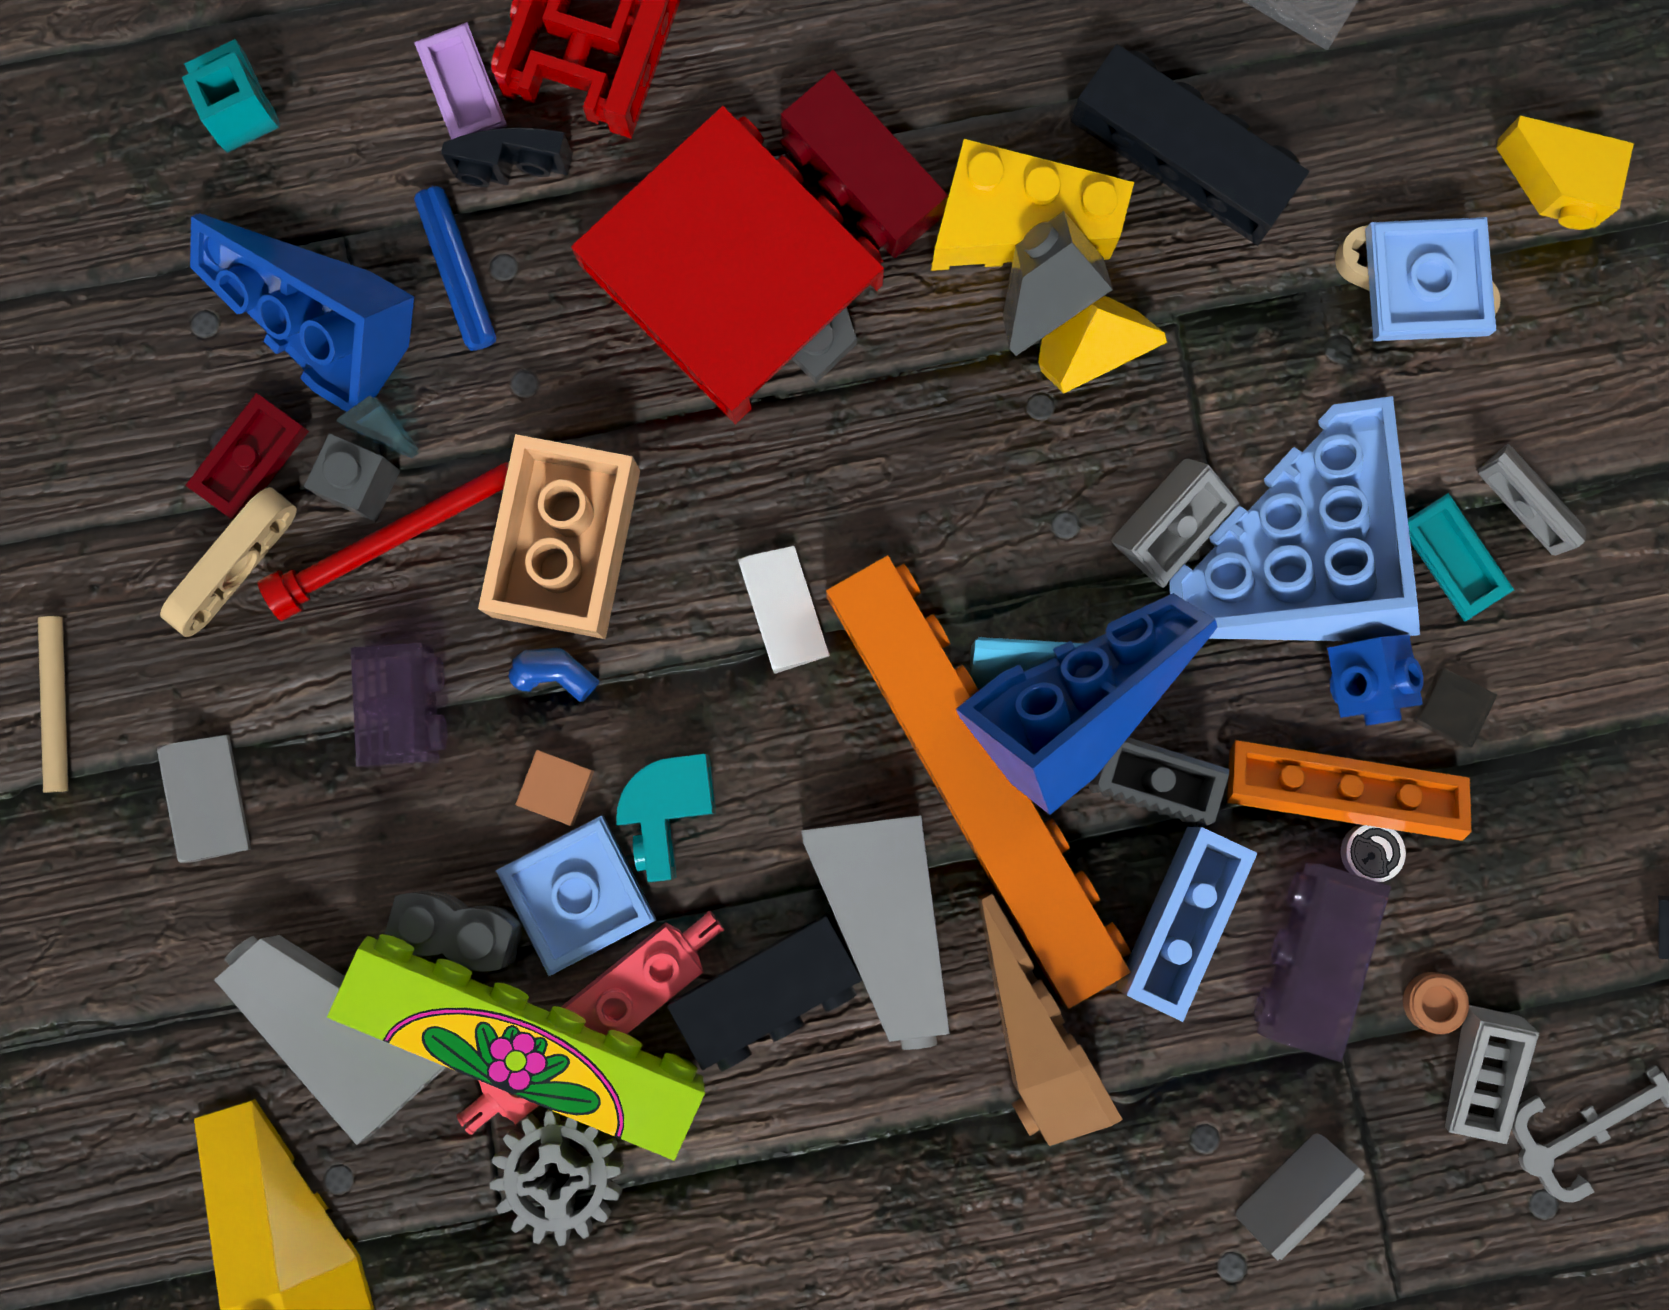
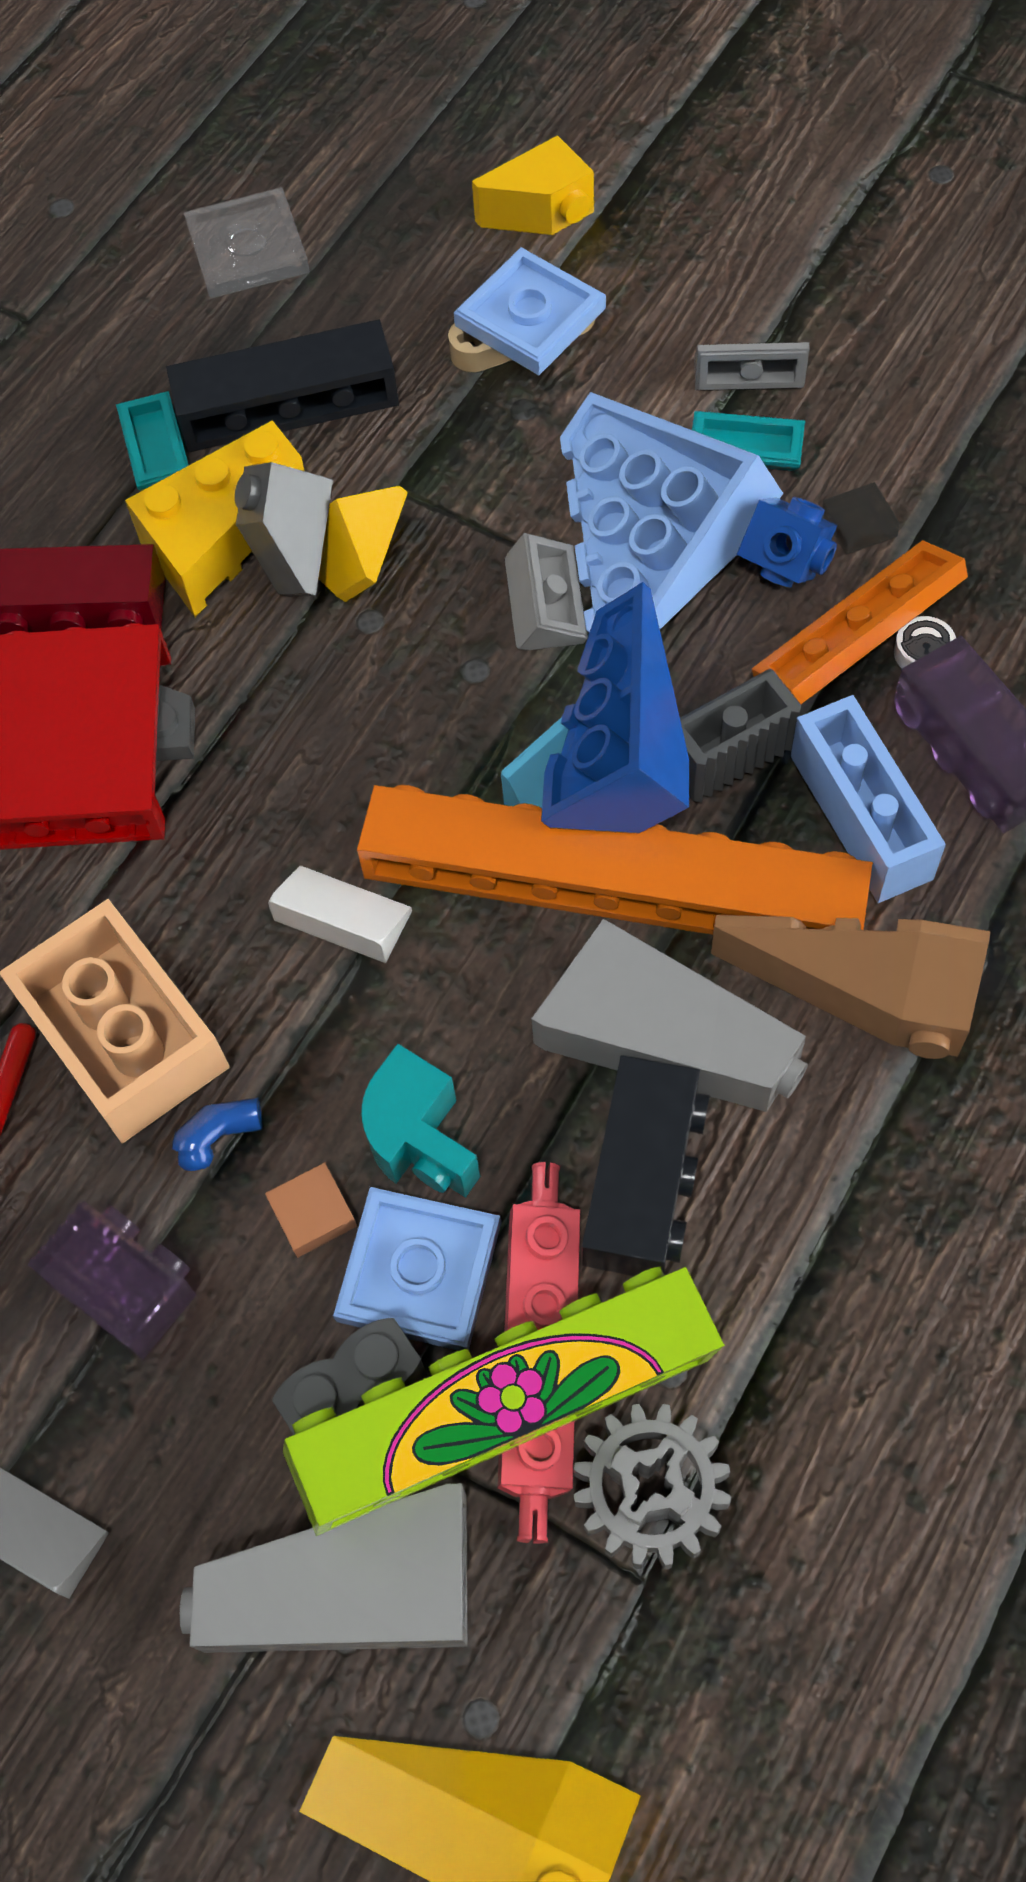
camera: 45 degrees left, 20 degrees down
none -> teal tile [116,391,189,491]

